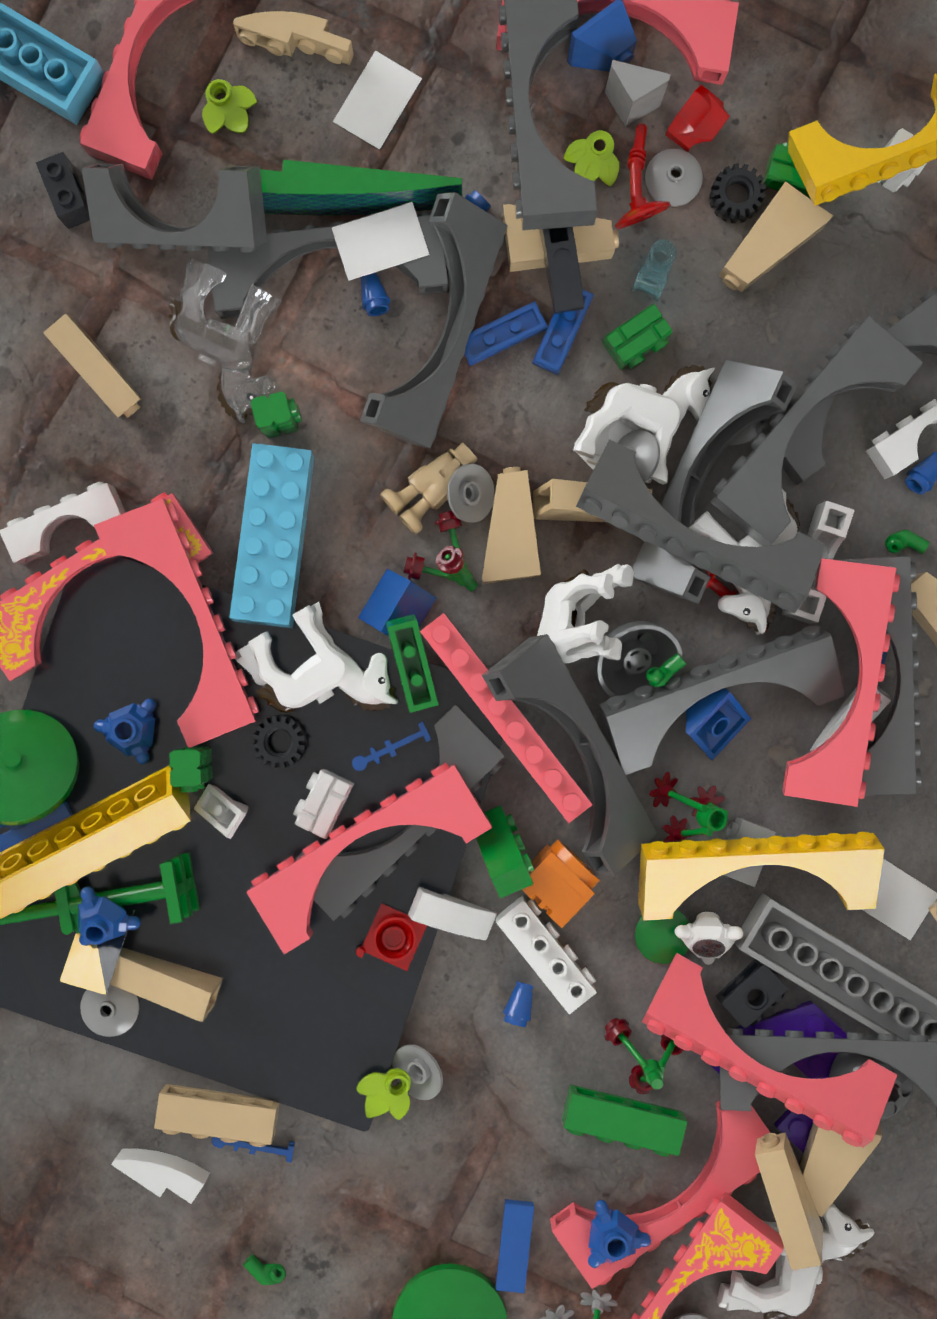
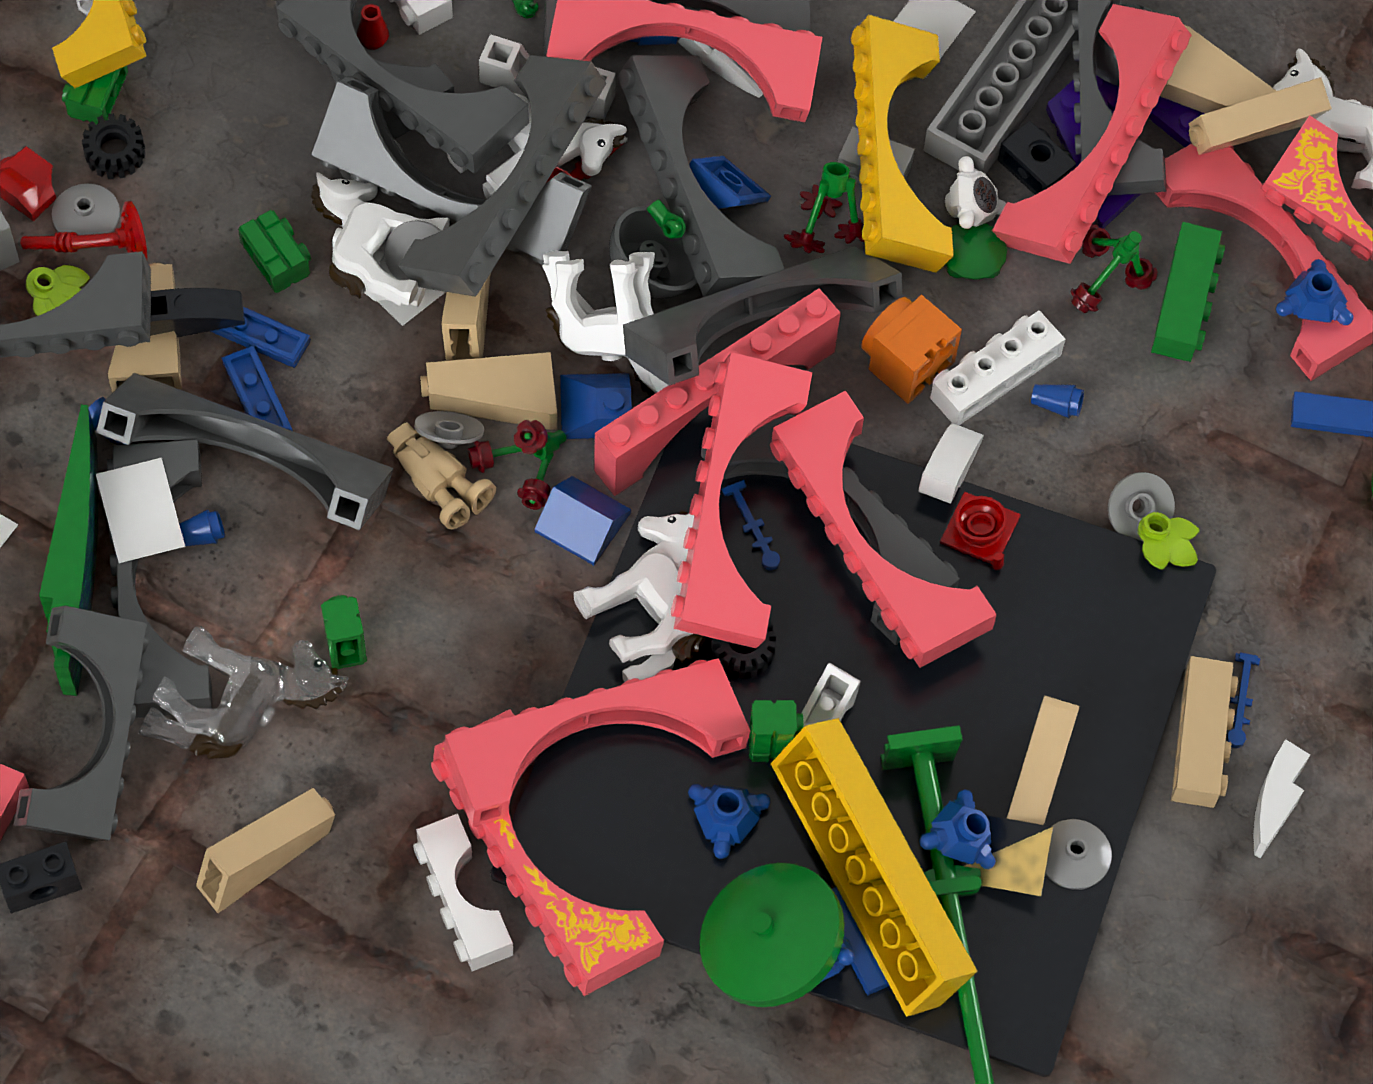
camera: 90 degrees left, 25 degrees down
medium azure brick [229,443,315,629] -> none
white brick [293,769,354,839] -> none
green brick [385,614,439,713] -> none
green brick [476,805,534,899] -> none
clear light blue piece [631,239,676,302] -> none
tan slope [719,181,833,292] -> none
none -> red cone [356,4,389,49]
none -> blue slope [560,373,632,439]
none -> coral arch [671,352,812,649]

